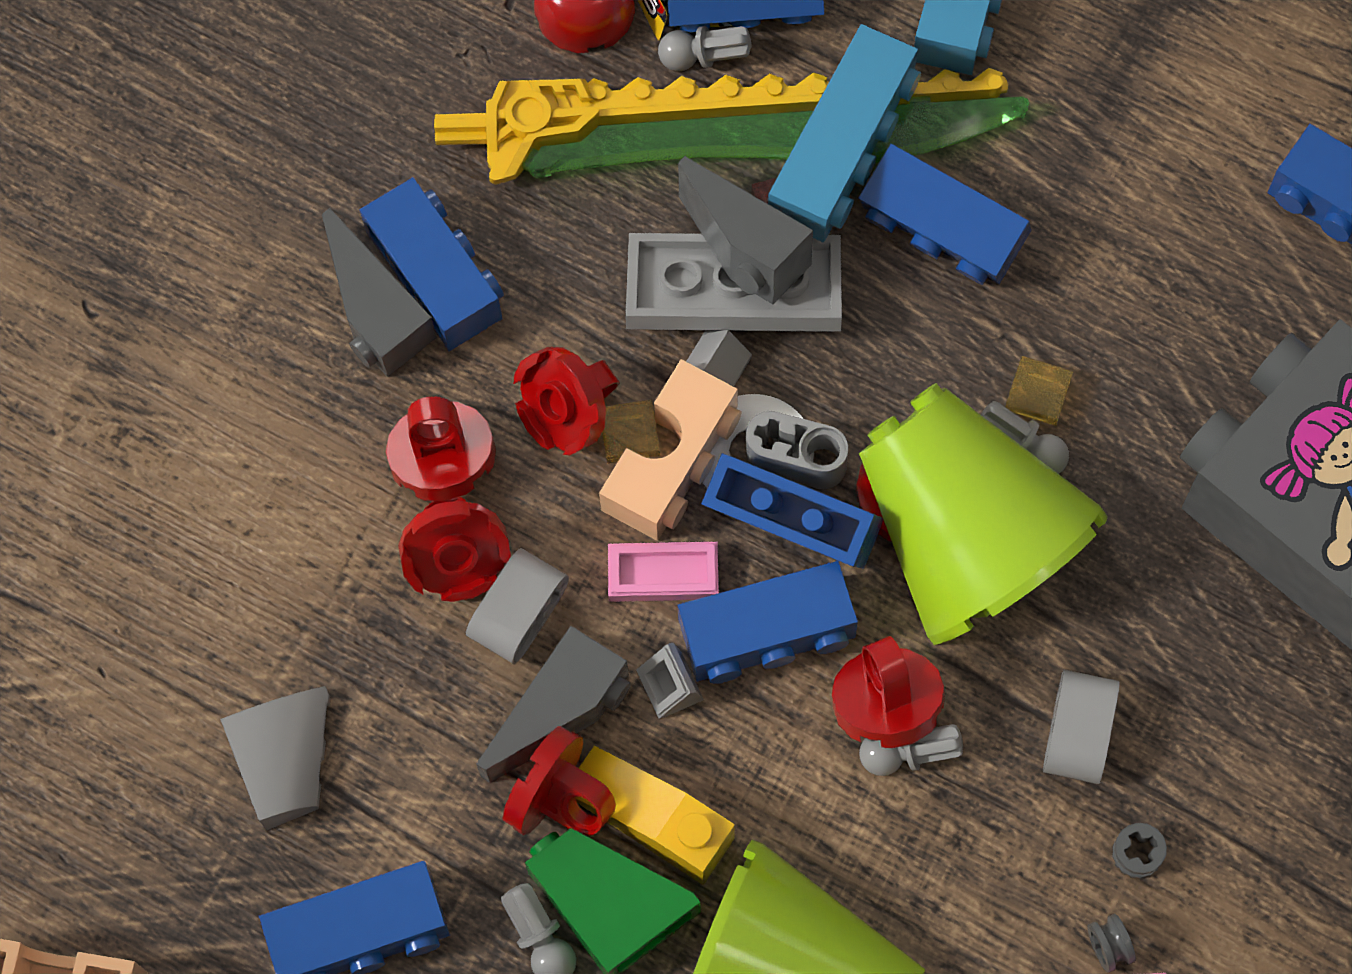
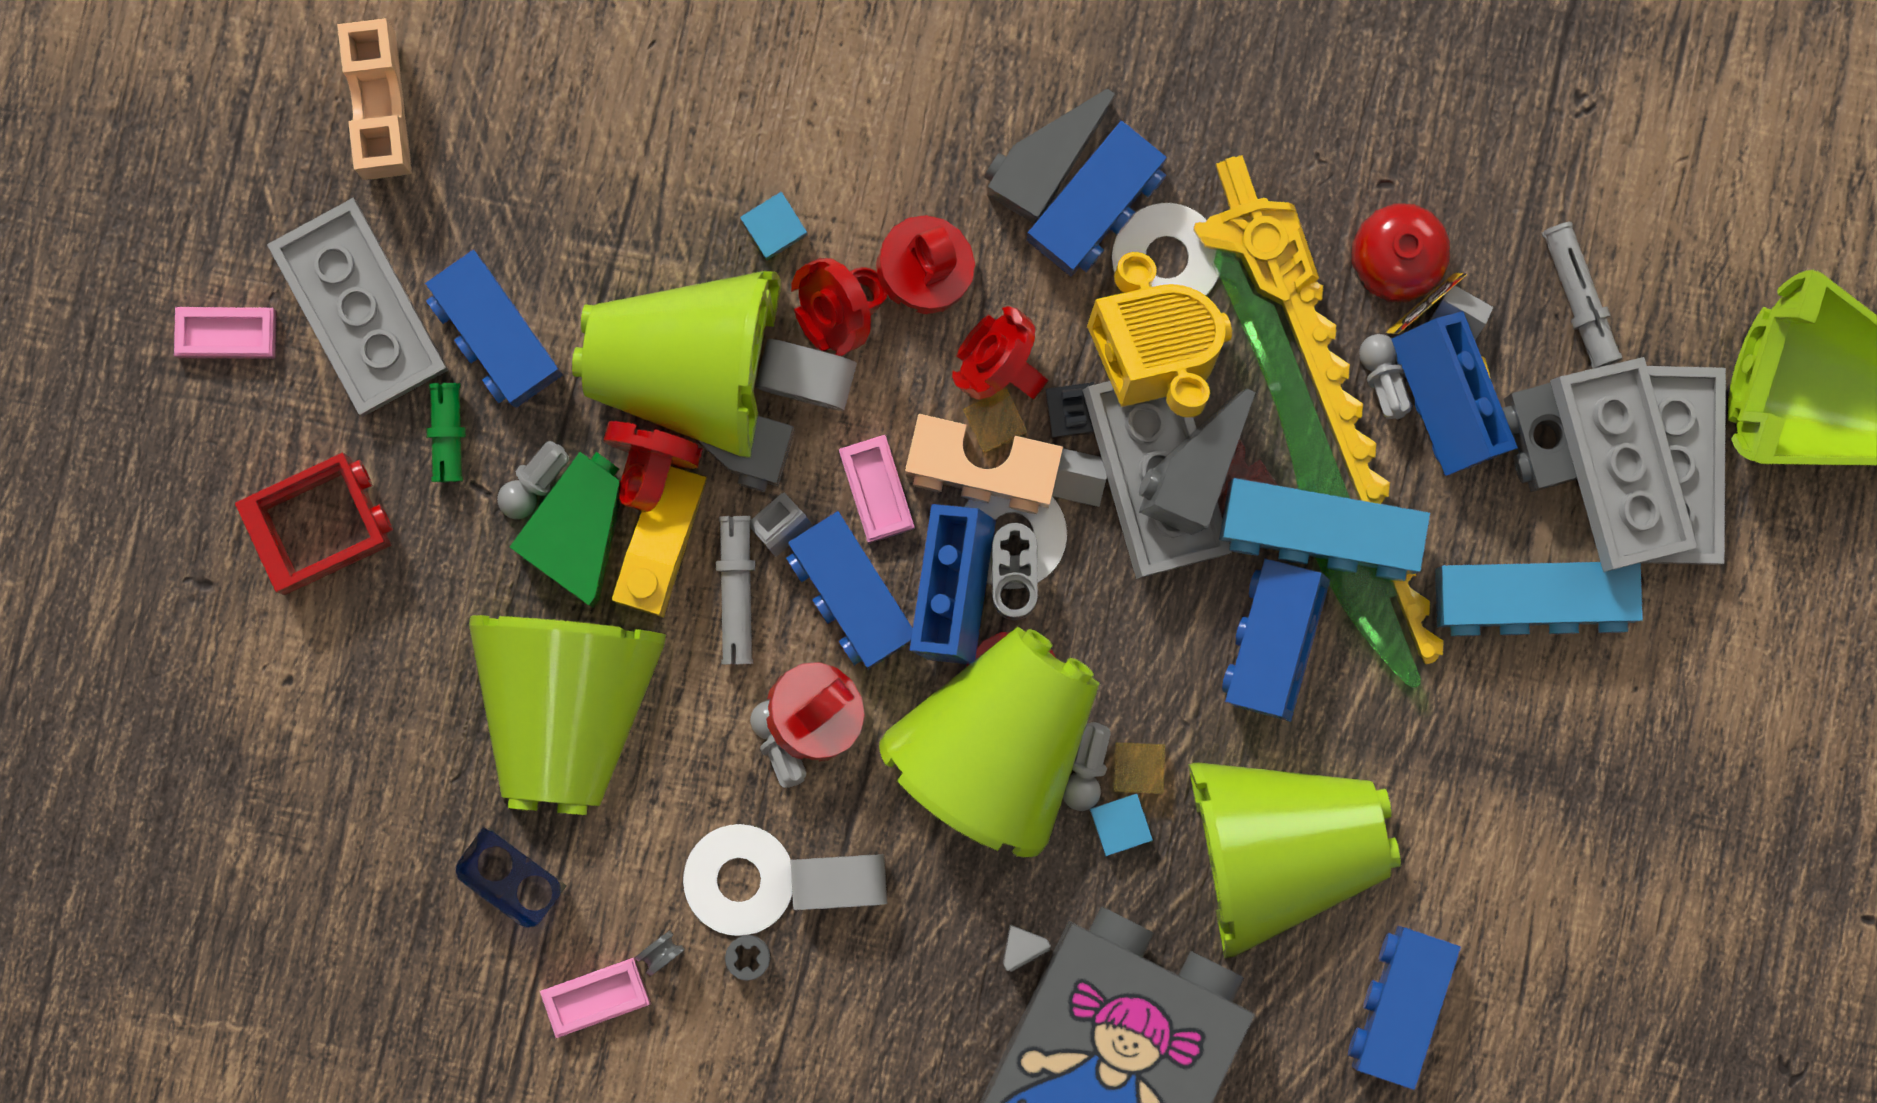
camera: 70 degrees right, 15 degrees up
light grey slope [220,686,330,831] -> none
none -> lime cone [572,271,782,457]
none -> white gear [683,824,792,936]
none -> light grey pin [716,516,755,664]
none -> dark azure tile [740,192,808,260]
none -> light grey slope [1003,925,1051,972]
none -> black tile [1045,382,1095,439]
none -> yellow piece [1087,252,1232,417]
none -> dark azure tile [1090,793,1153,856]
none -> white gear [1112,203,1222,296]
none -> lime cone [1188,762,1401,958]

